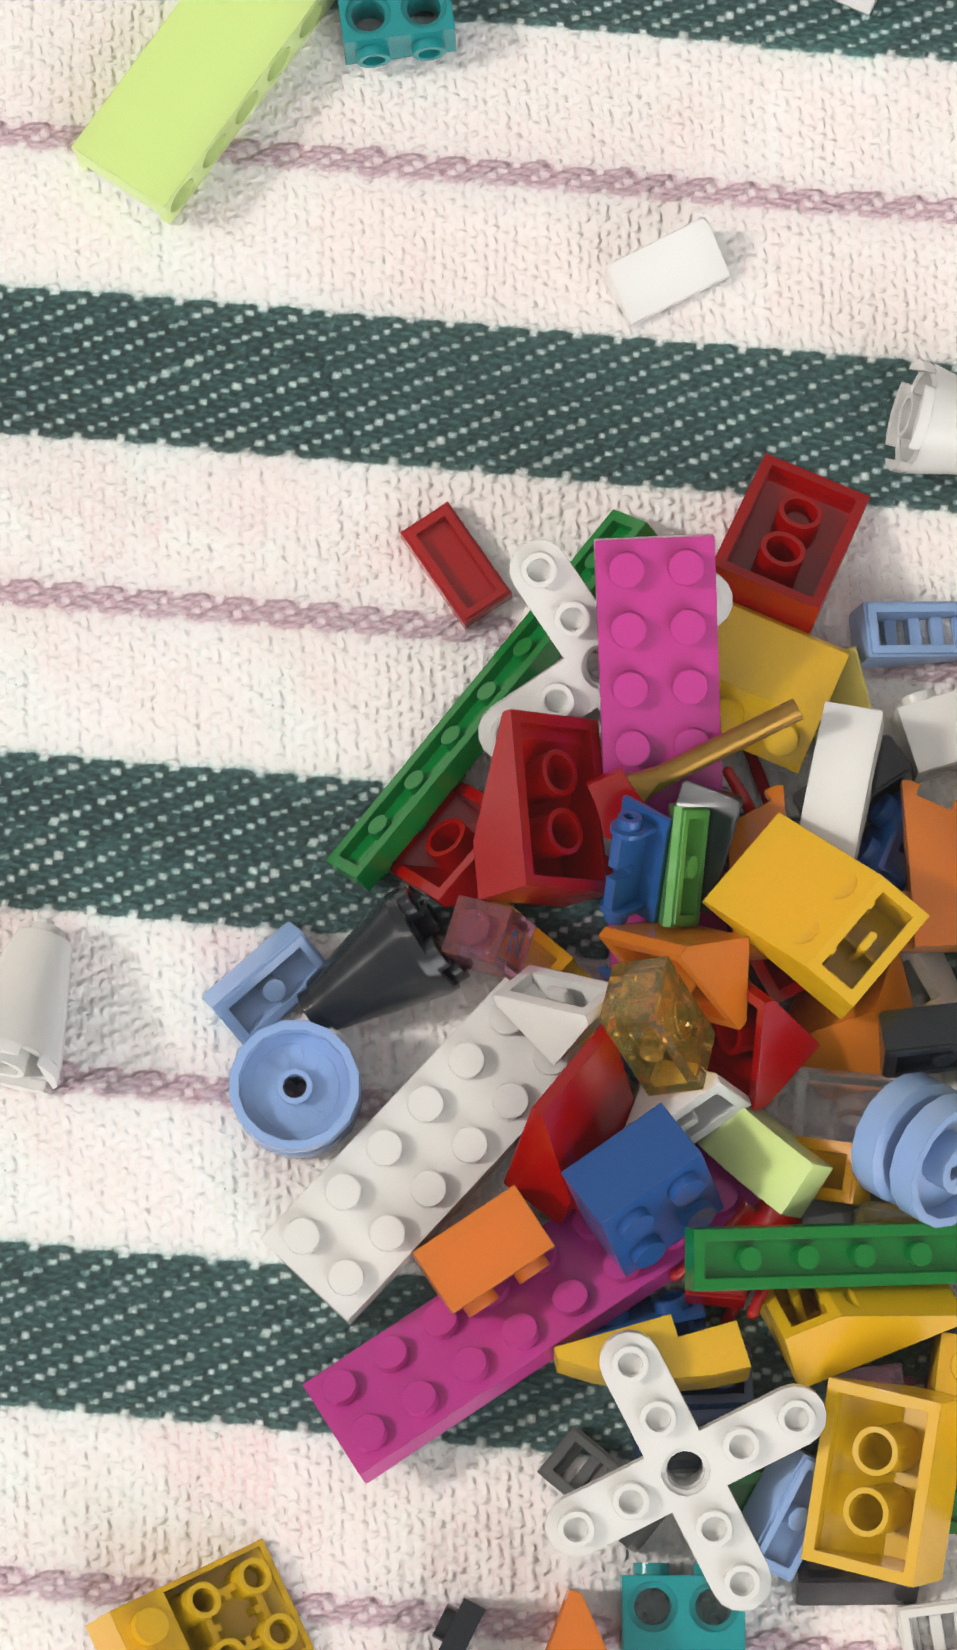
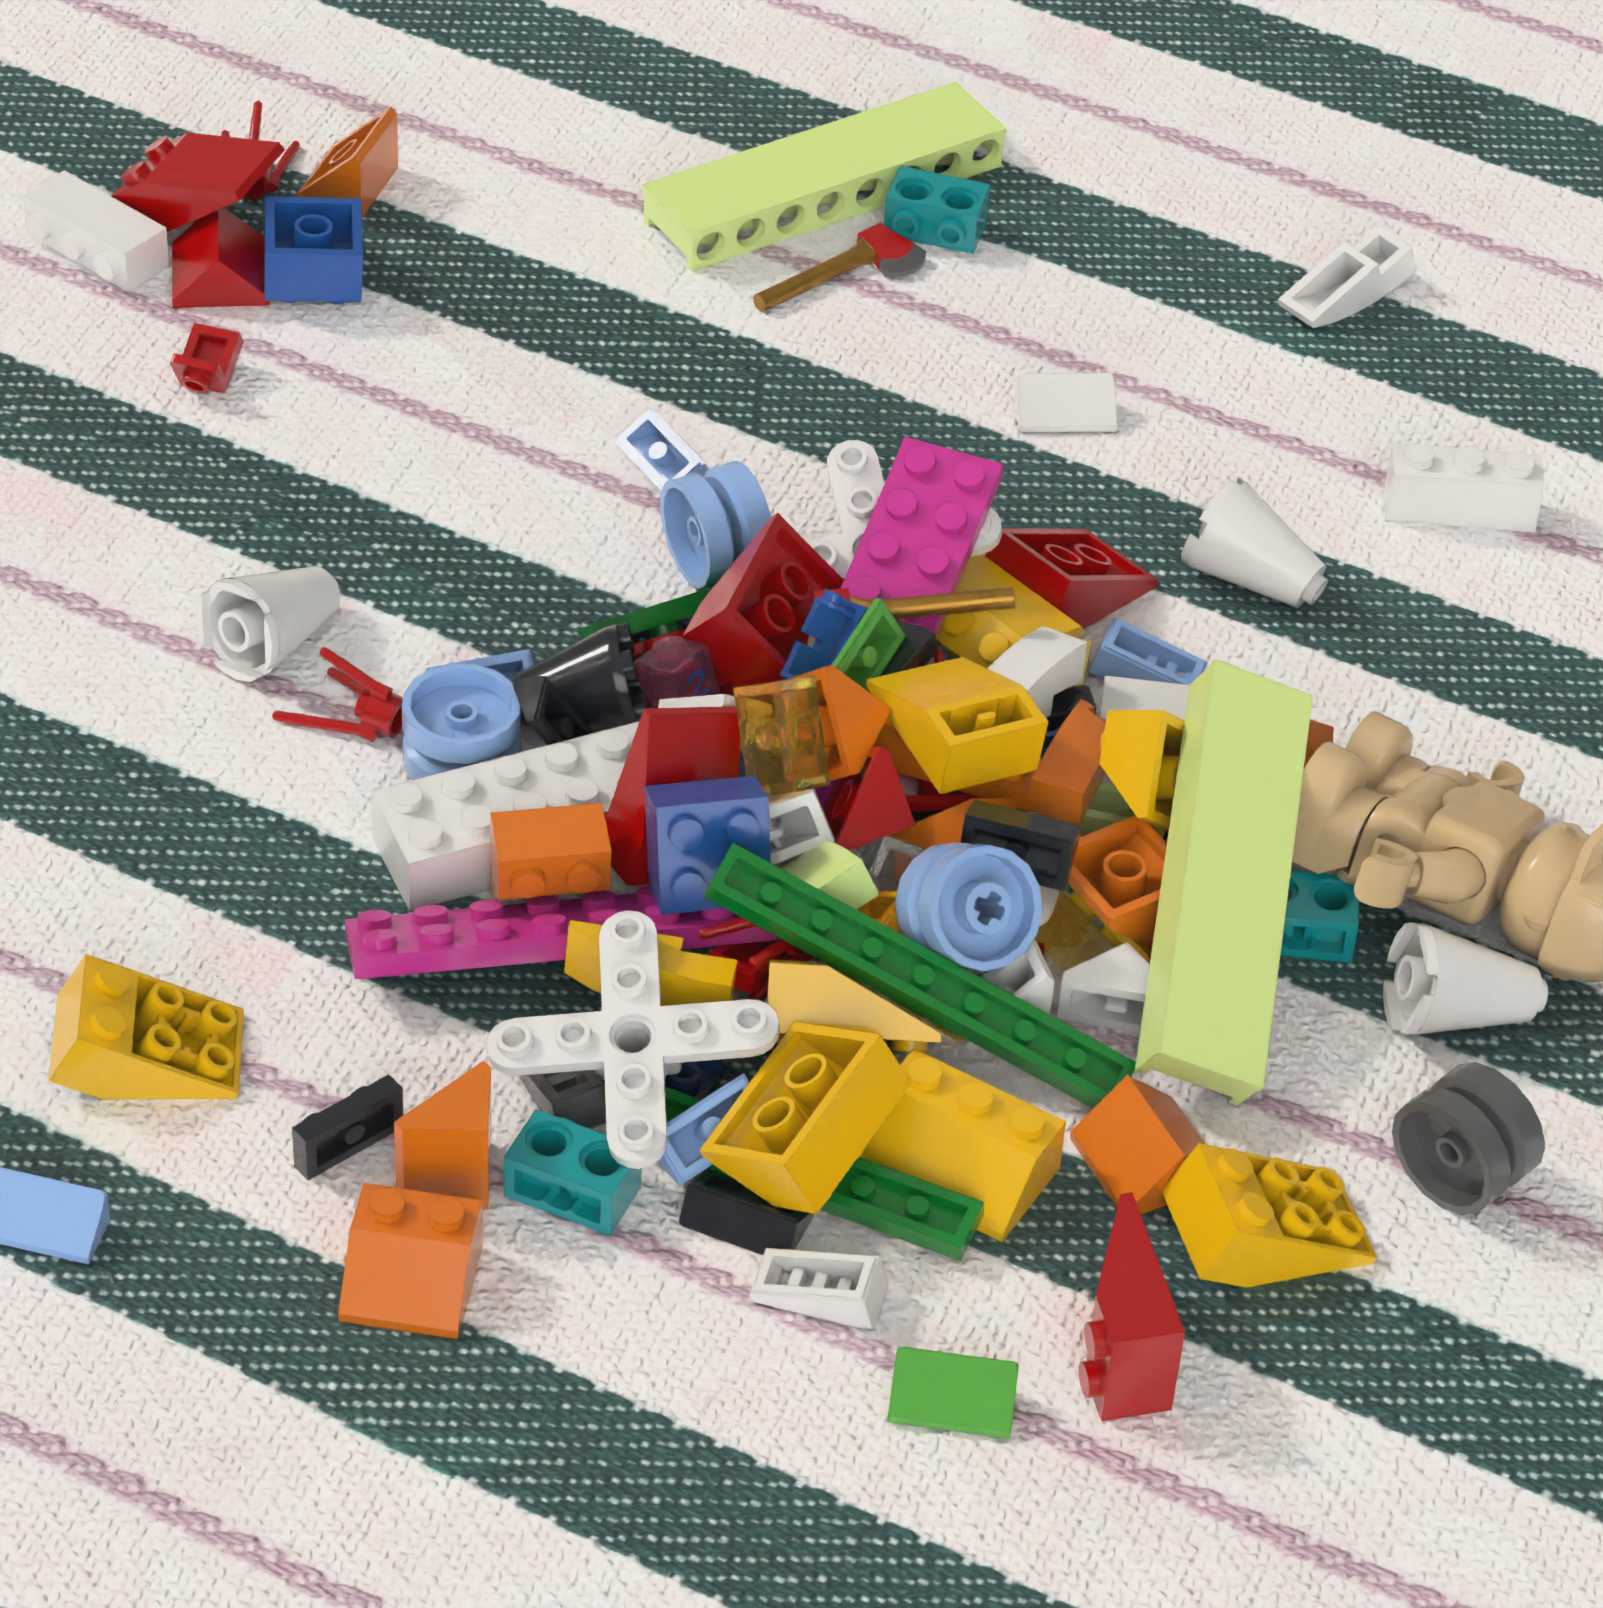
camera: 20 degrees right, 35 degrees down
red tile [400,502,512,629] -> none
none -> red plant [272,647,403,742]
none -> black slope [512,675,594,745]
none -> slope [615,408,709,490]
none -> light blue wheel [660,460,771,589]
none -> piece [753,223,926,312]

